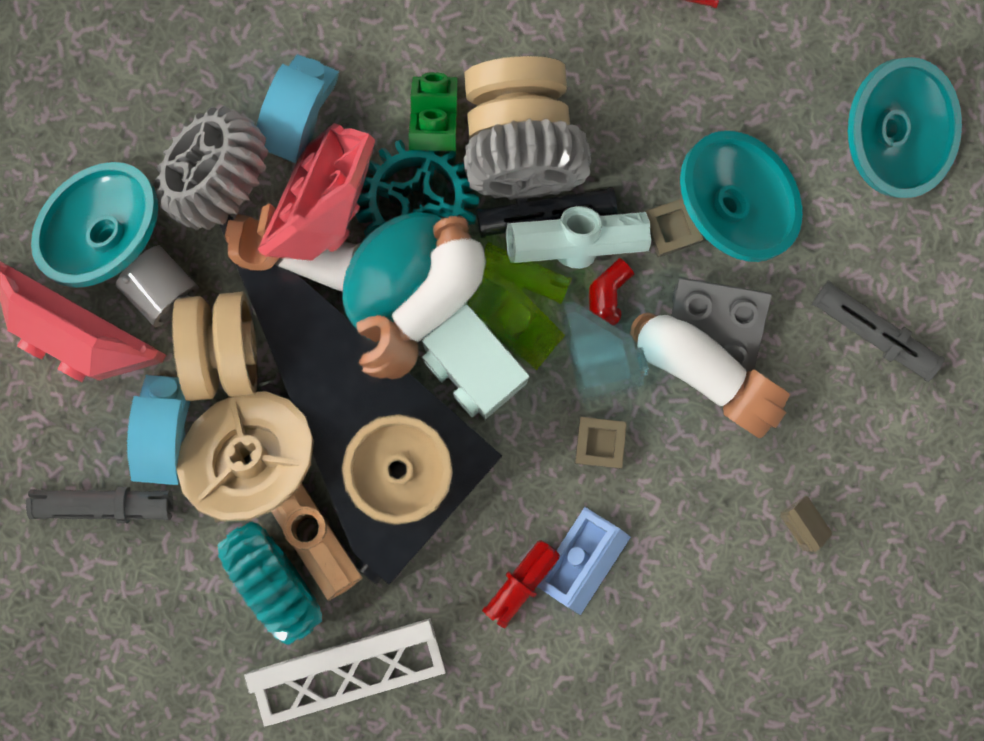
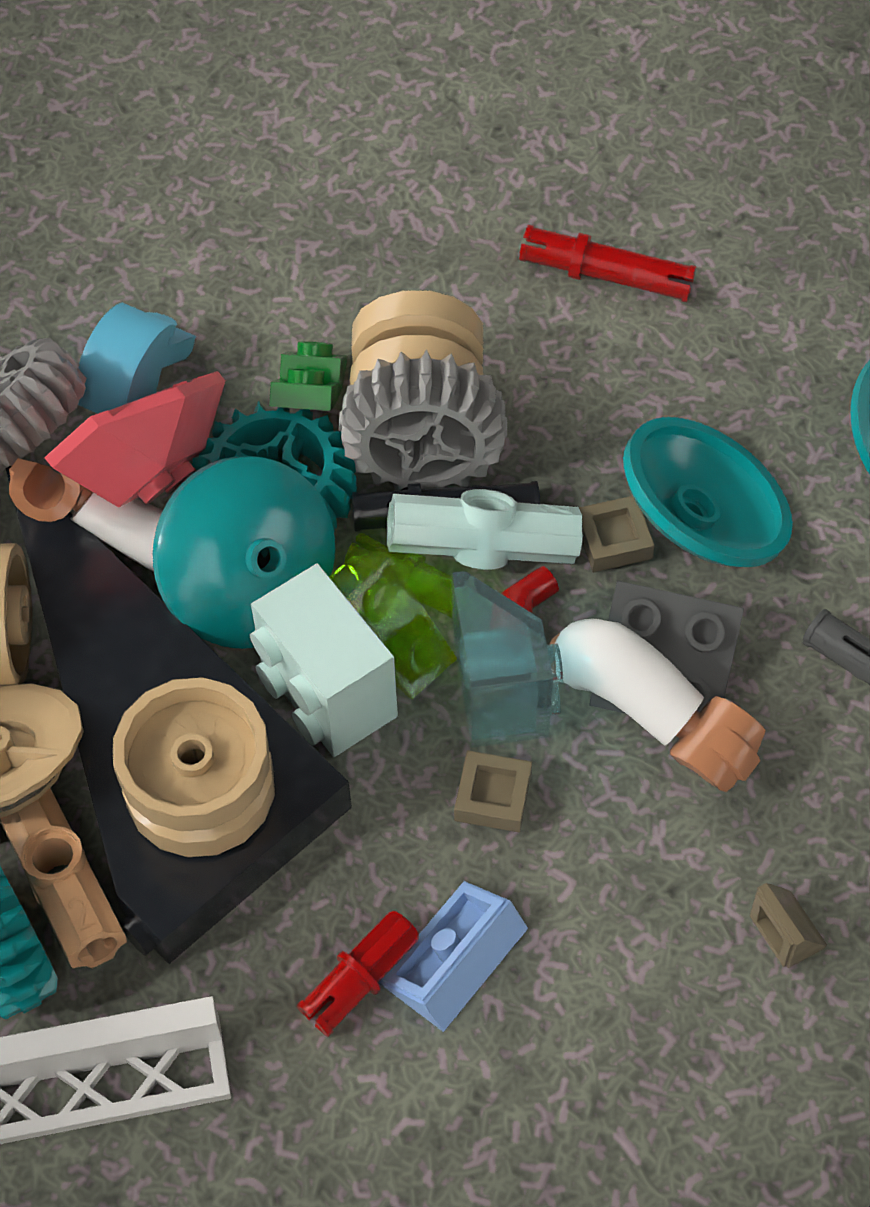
camera: 10 degrees right, 25 degrees down
piece [356,216,485,379] -> none

